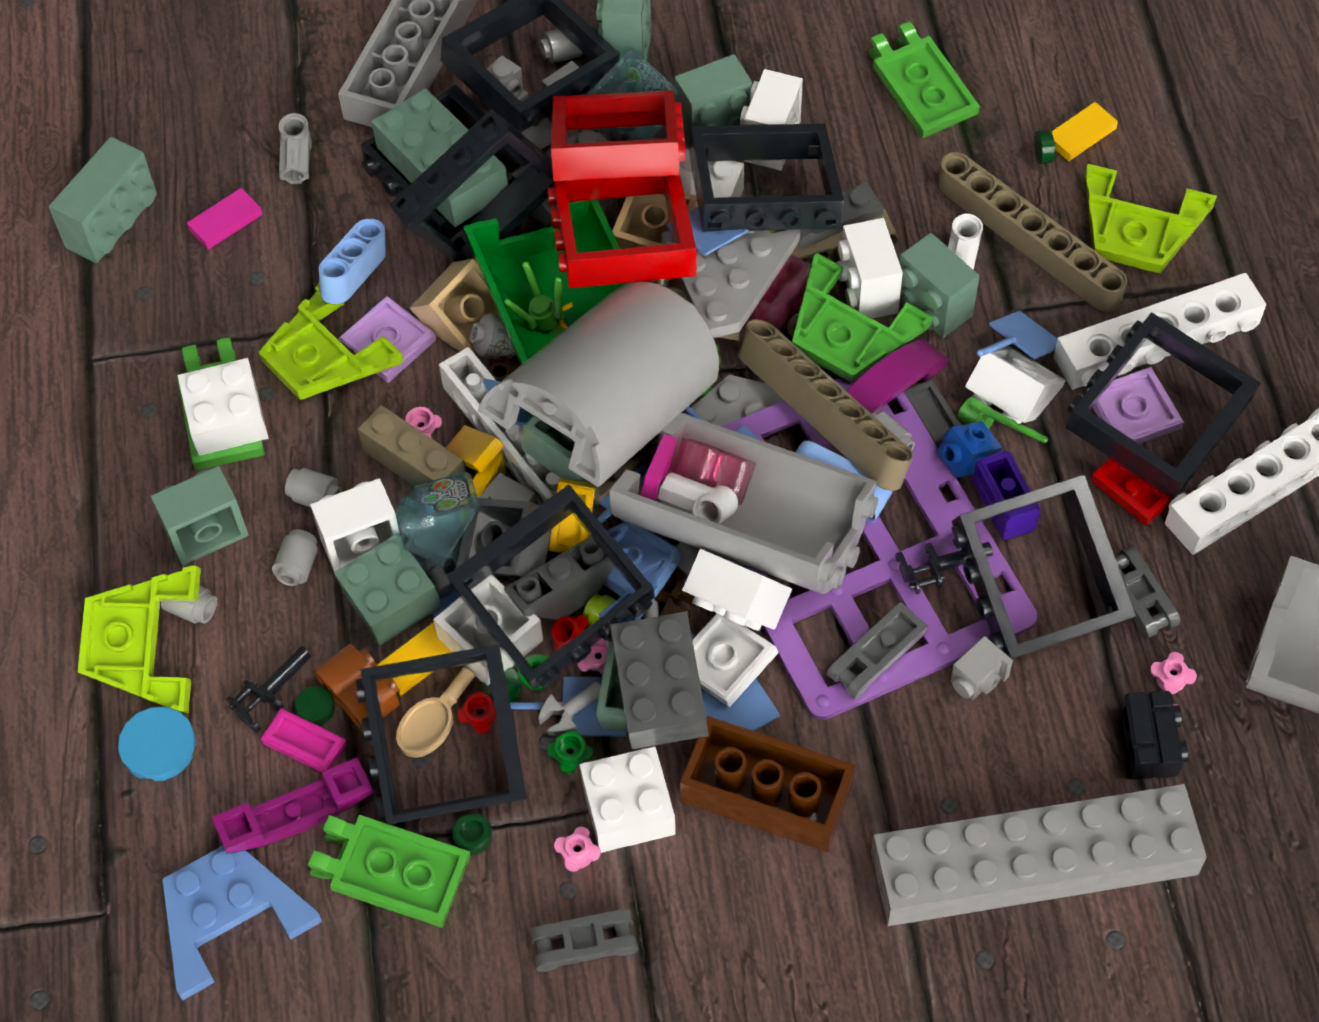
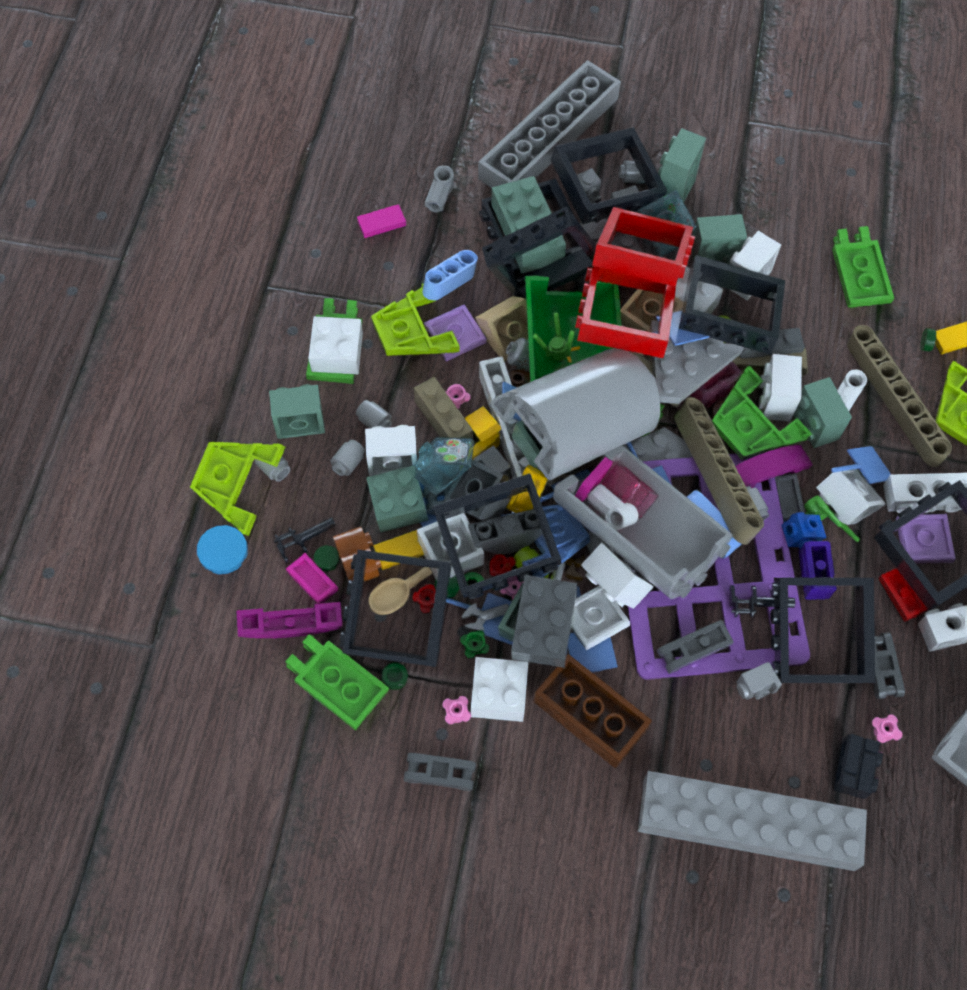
camera: 15 degrees right, 5 degrees up
sand green brick [48,137,157,264] -> none
medium blue wing [162,846,322,1001] -> none

